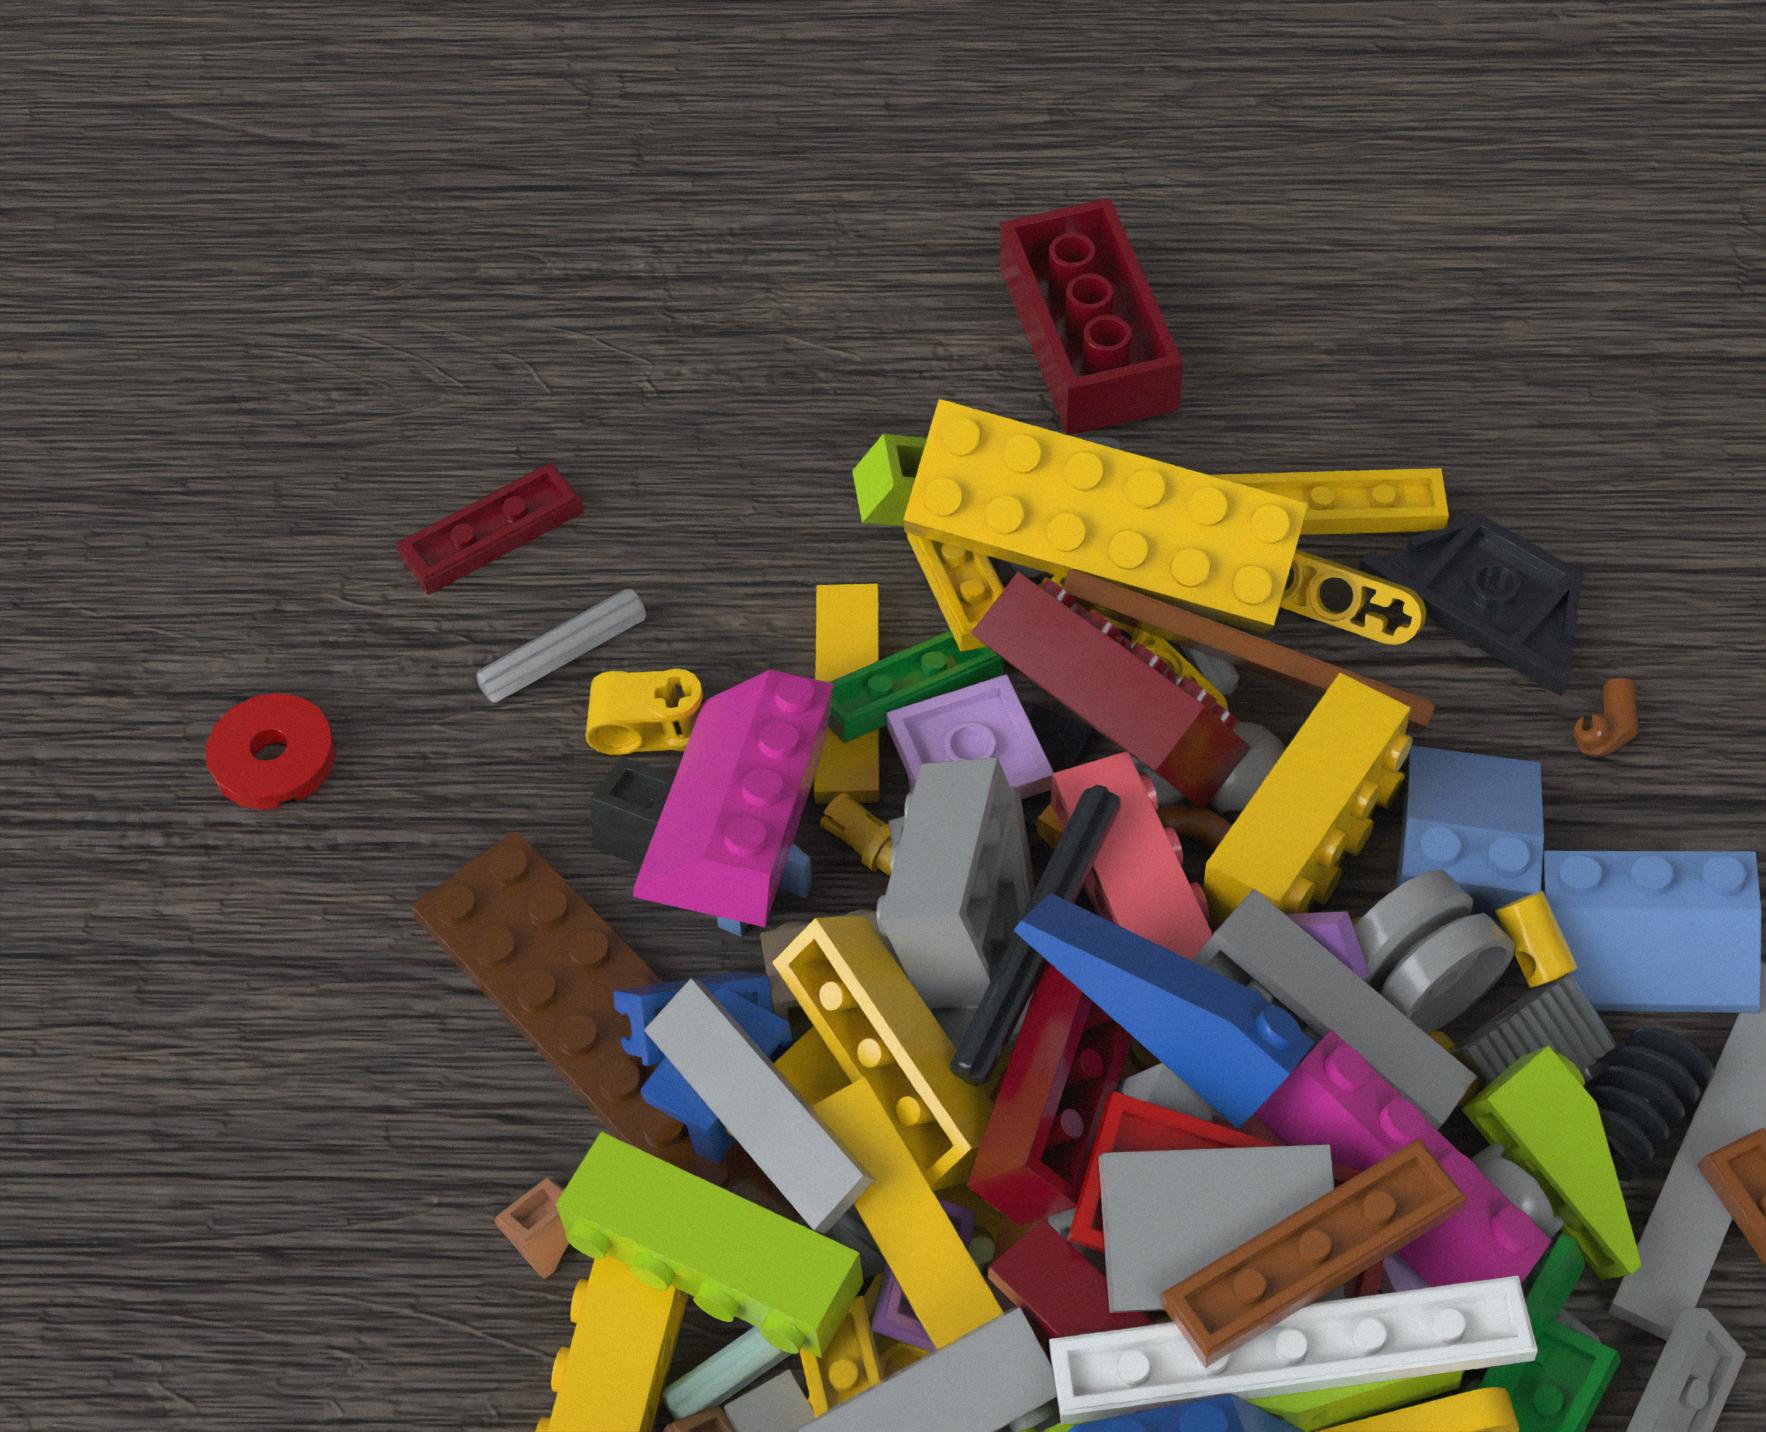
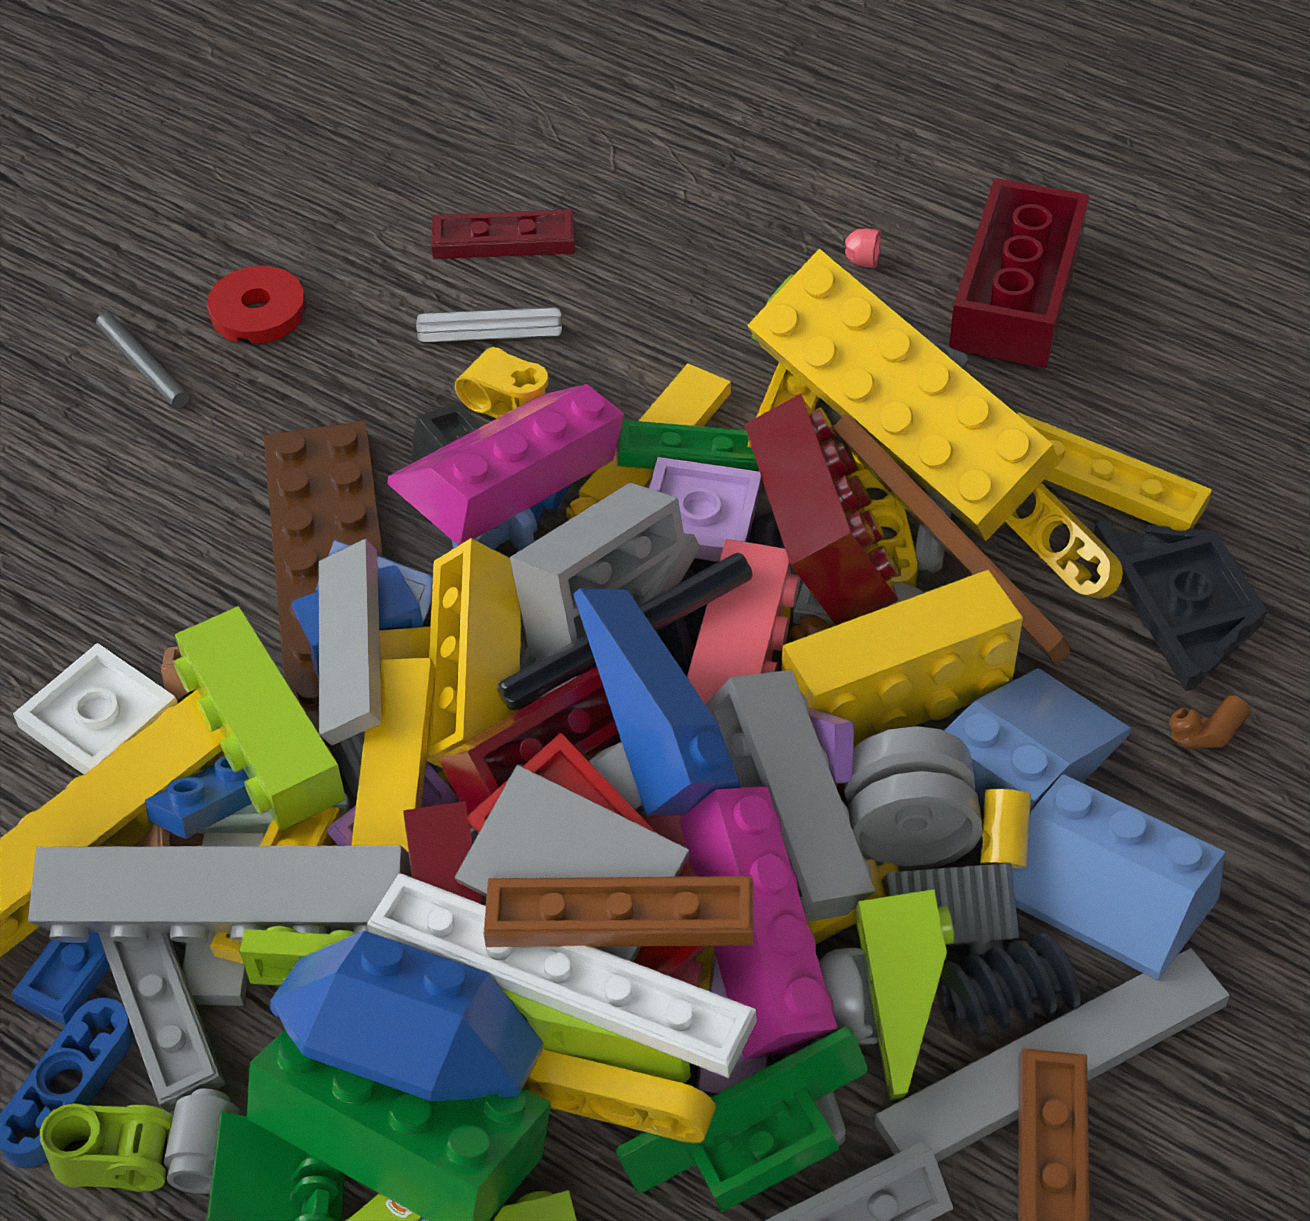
camera: 30 degrees right, 5 degrees down
none -> white plate [13,643,178,775]
none -> dark grey bar [96,312,190,409]
none -> blue hinge [145,756,252,839]
none -> coral hinge [845,228,881,269]

